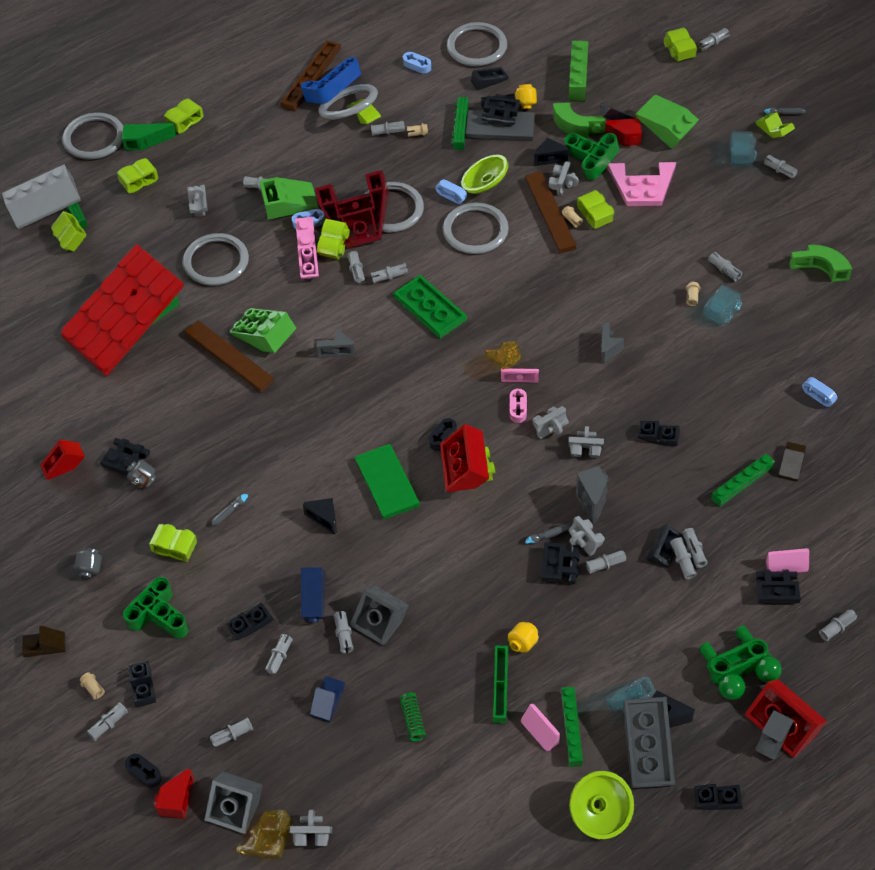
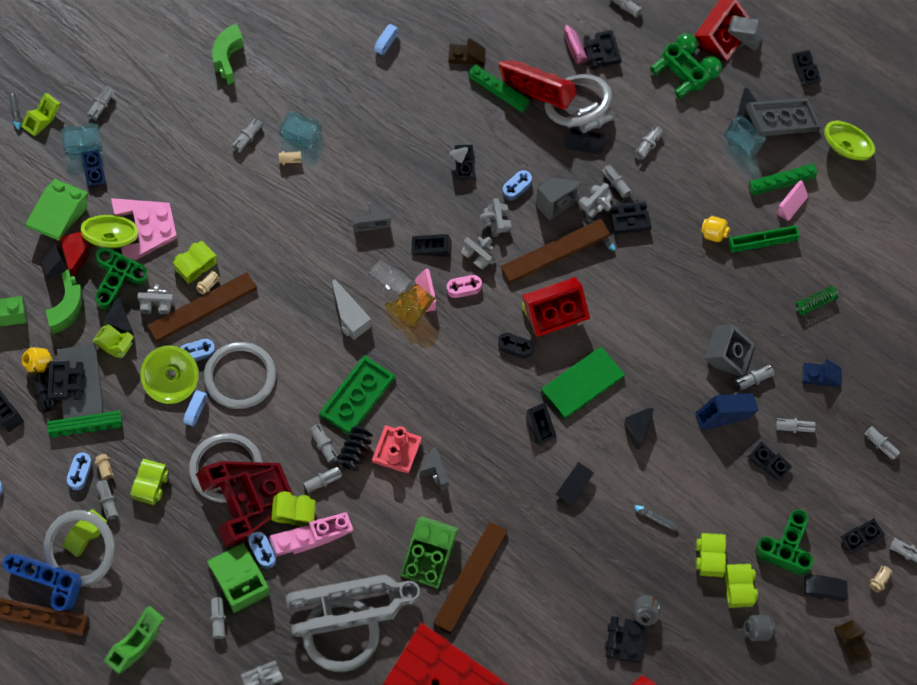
camera: 110 degrees left, 10 degrees up
none -> light blue beam [67,453,92,490]
none -> dark blue slope [81,149,107,187]
none -> lime dish [81,215,138,249]
none -> lime brick [92,325,134,359]
none -> bright green arch [104,606,165,673]
none -> lime brick [130,459,169,505]
none -> light blue beam [180,339,215,362]
none -> light grey piece [286,574,420,637]
none -> light grey slope [332,279,371,340]
none -> black piece [337,426,373,471]
none -> clear slope [368,259,411,295]
none -> coral plate [372,425,422,474]
none -> black slope [411,234,452,256]
none -> light grey slope [449,147,468,164]
none -> red slope [499,60,577,110]
none -> reddish brown tile [501,219,610,283]
none -> light blue beam [502,170,532,201]
none -> black slope [526,402,557,445]
none -> light grey wedge [545,74,612,127]
none -> black slope [556,462,594,506]
none -> light grey pin [634,126,663,160]
none -> lime brick [725,564,758,608]
none -> black slope [804,575,848,602]

